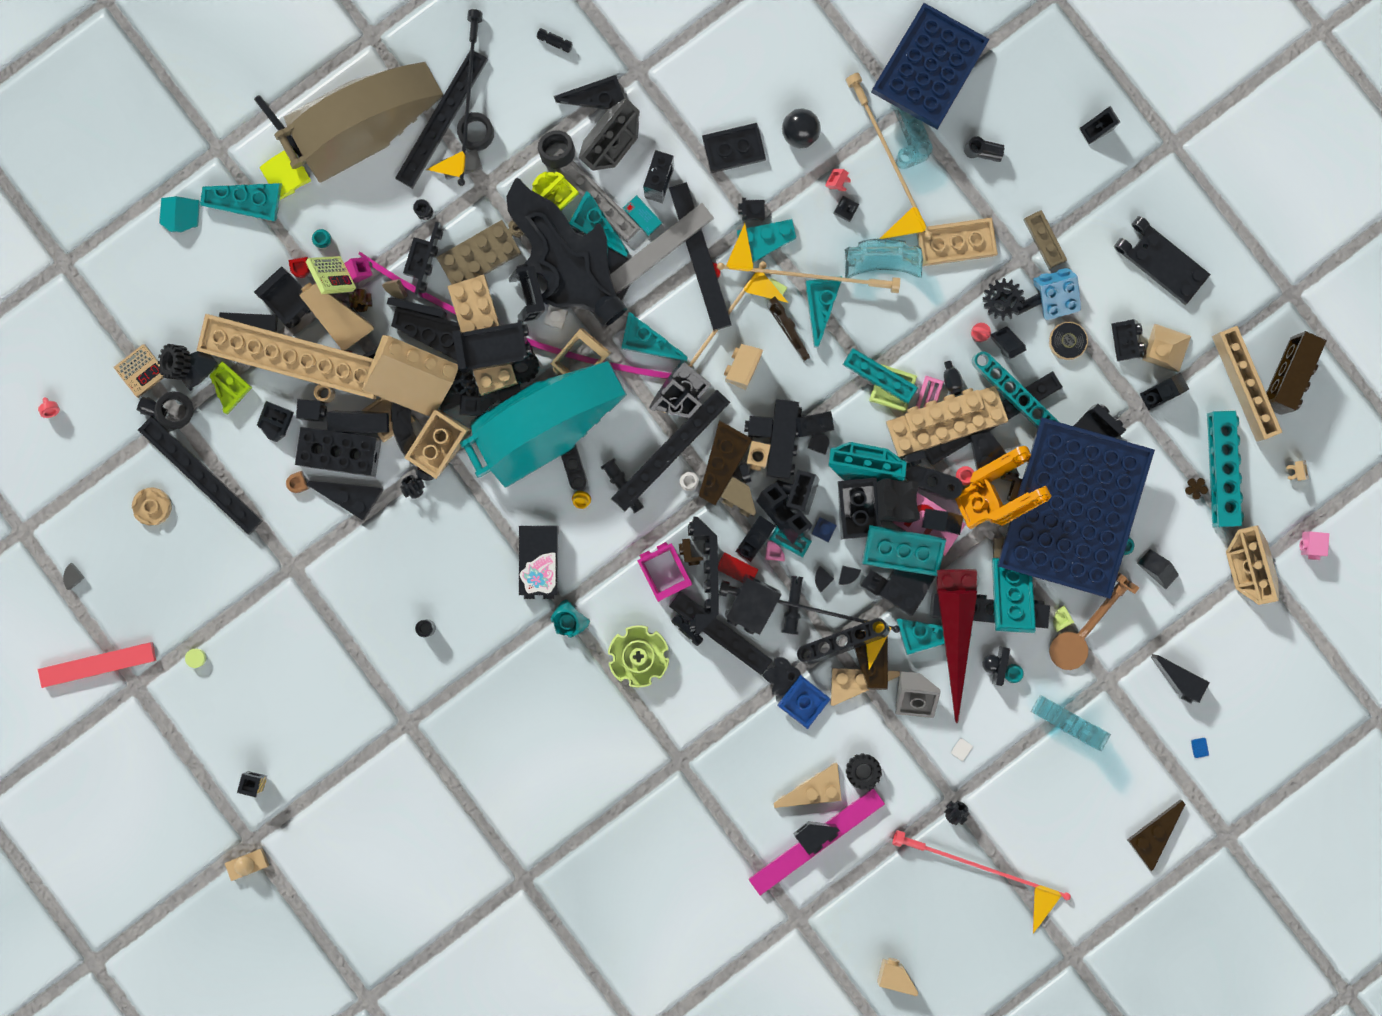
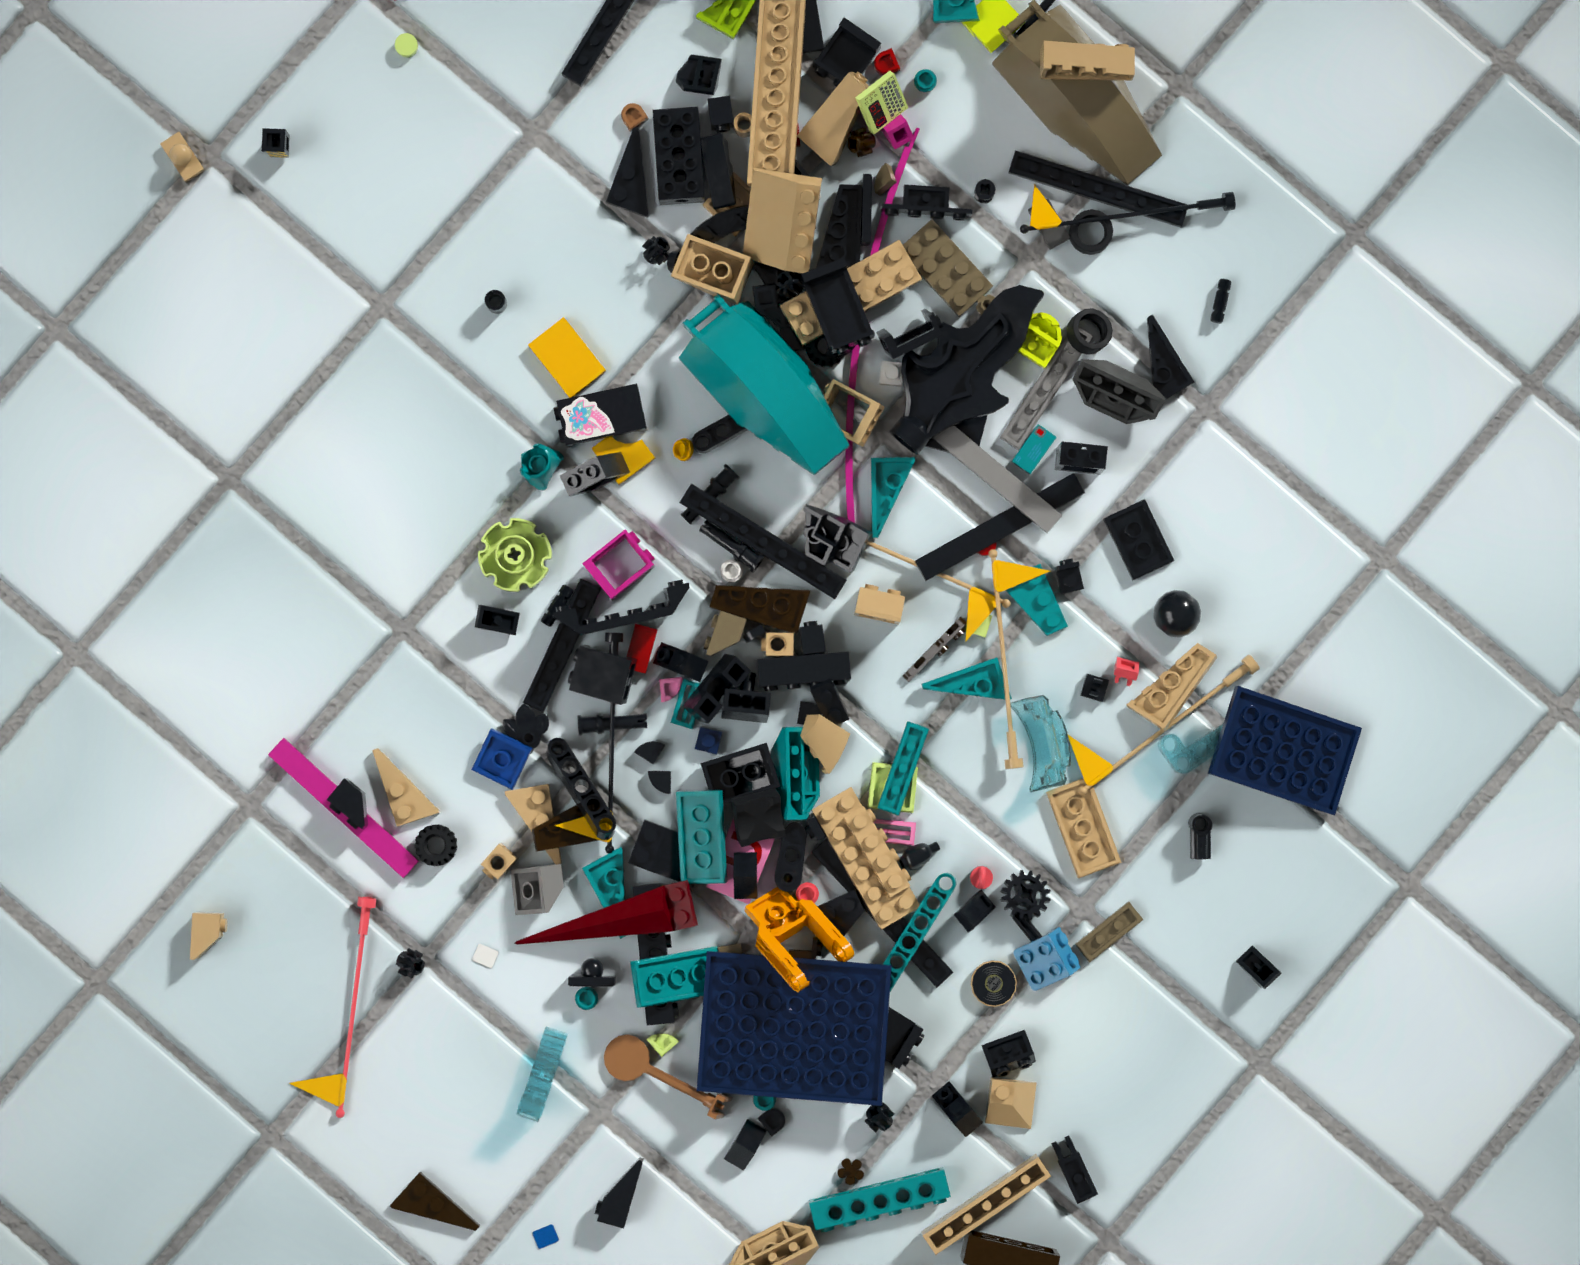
camera: 75 degrees right, 0 degrees up
teal wing [569,191,629,257] -> none
dark brown bracket [679,538,703,566] -> none
black tile [860,569,887,596] -> none
black hinge [1114,216,1211,305] -> none
none -> black slope [475,605,520,635]
none -> tan brick [481,843,518,879]
none -> yellow tile [528,317,606,398]
none -> black window [560,452,630,496]
none -> yellow tile [592,437,656,485]
none -> black pin [699,520,765,573]
none -> black tile [758,1108,785,1137]
none -> tan slope [800,714,850,774]
none -> black gear [864,1103,894,1133]
none -> tan wedge [1040,41,1135,81]
none -> black hinge [1051,1135,1098,1204]
none -> tan wing [1127,643,1217,731]

